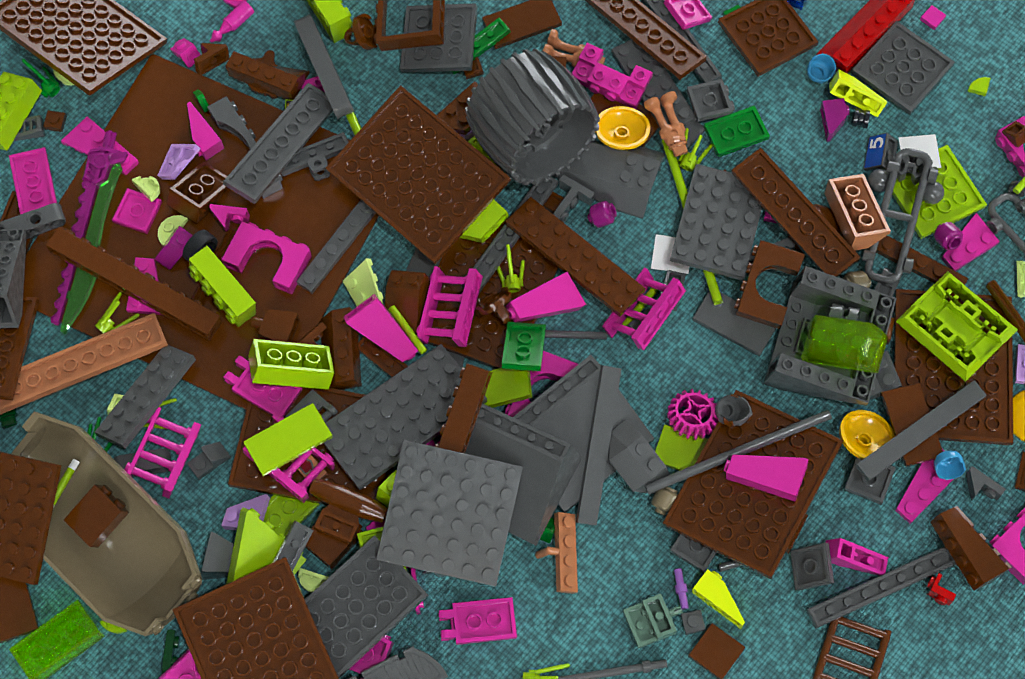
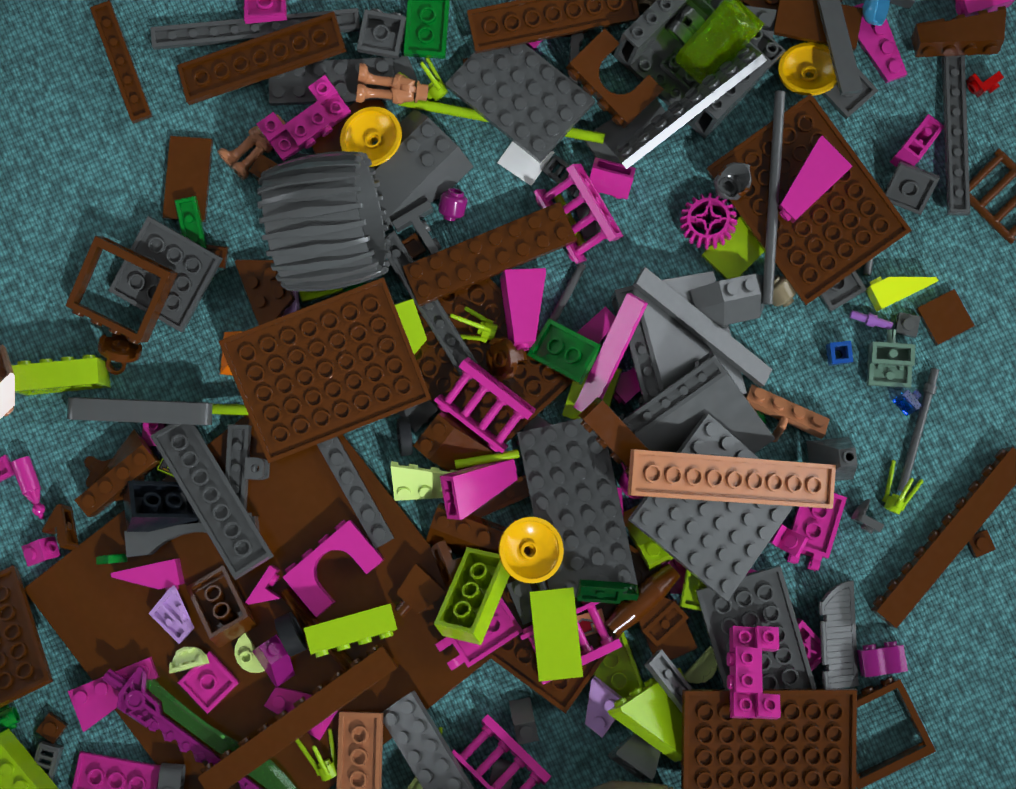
camera: 70 degrees left, 15 degrees up
none -> black slope [123,481,198,532]
none -> black tyre [396,417,413,456]
none -> yellow dish [499,517,564,583]
none -> dark pink tile [574,293,648,412]
none -> dark green hinge [576,579,639,604]
none -> dark pink piece [590,157,636,200]
none -> dark grey plate [614,46,767,169]
none -> nougat plate [627,449,836,509]
none -> dark pink bracket [726,626,781,719]
none -> dark pink slope [769,524,808,558]
none -> dark grey slope [806,437,858,481]
none -> blue plate [826,341,853,366]
none -> dark grey plate [851,499,884,534]
none -> clear blue tile [892,389,922,416]

